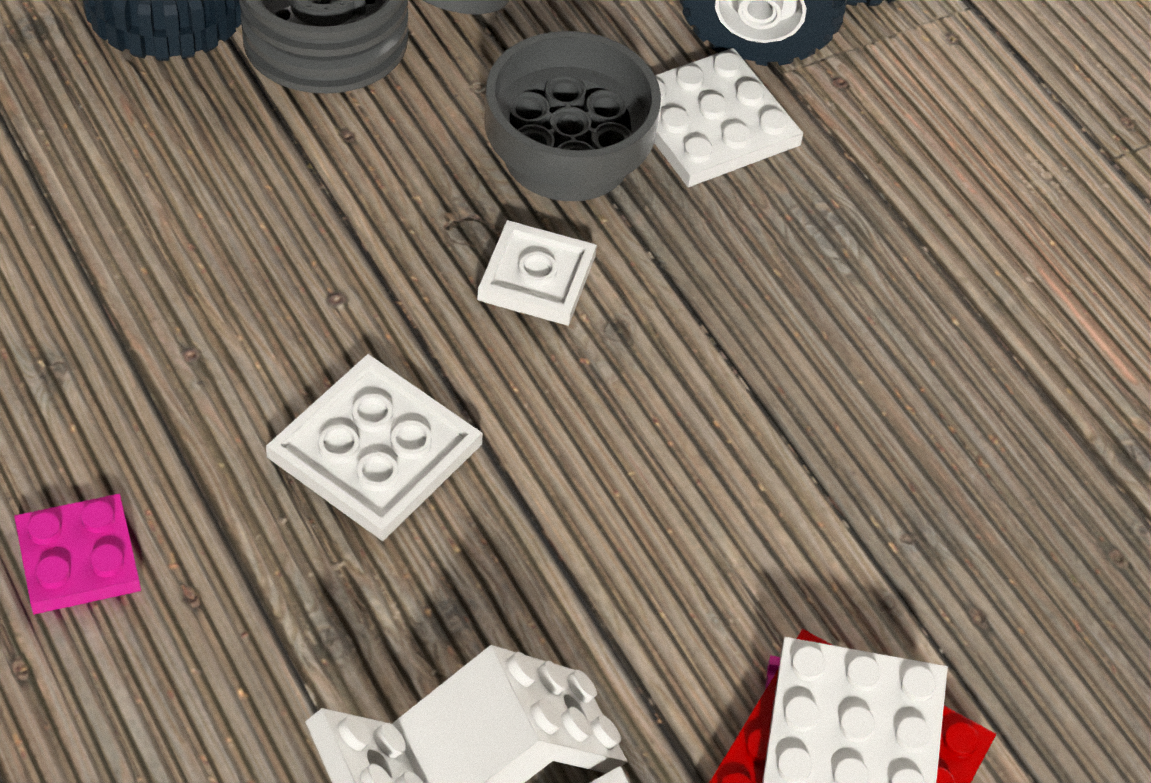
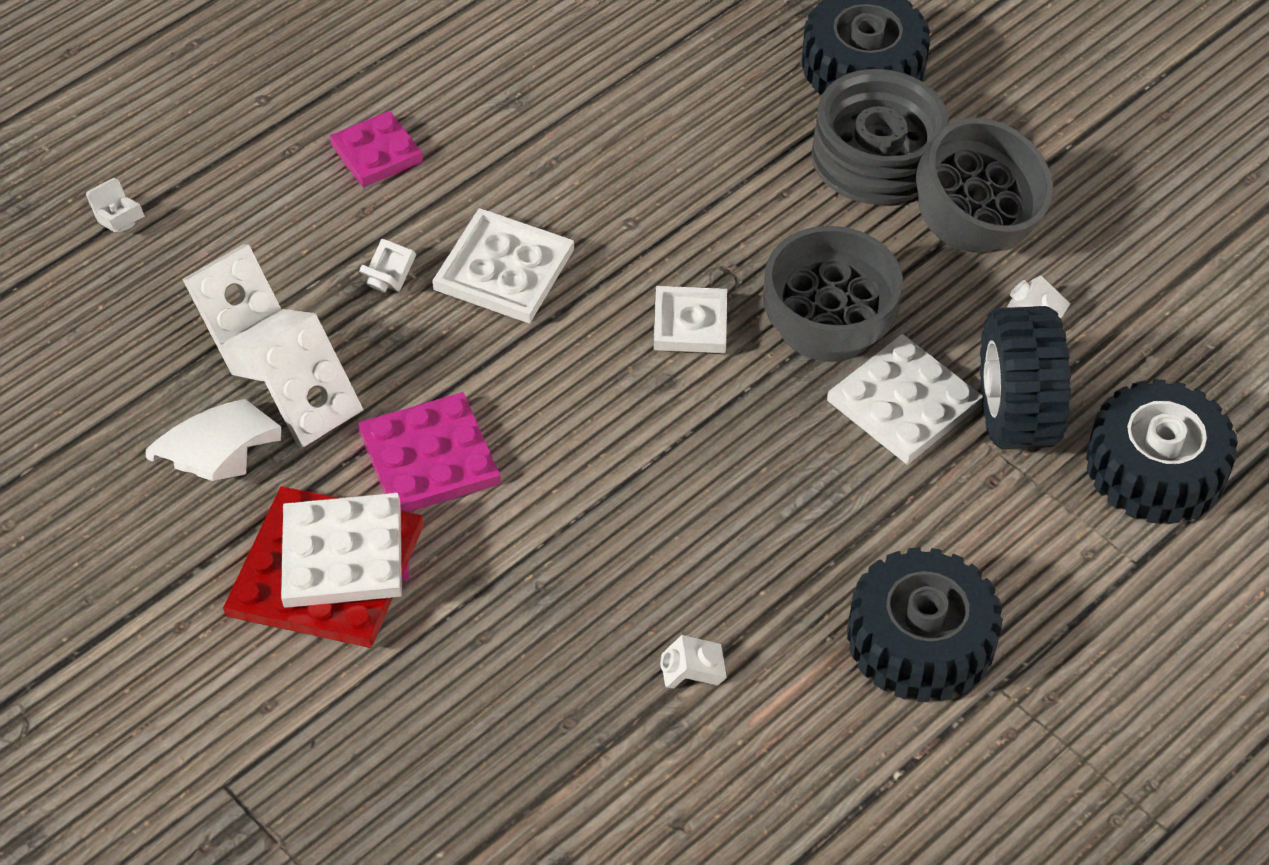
camera: 80 degrees right, 0 degrees up
none -> dark pink plate [358,392,501,512]
none -> white bracket [359,239,417,293]
none -> white bracket [660,635,727,689]
none -> black wheel [847,547,1003,702]

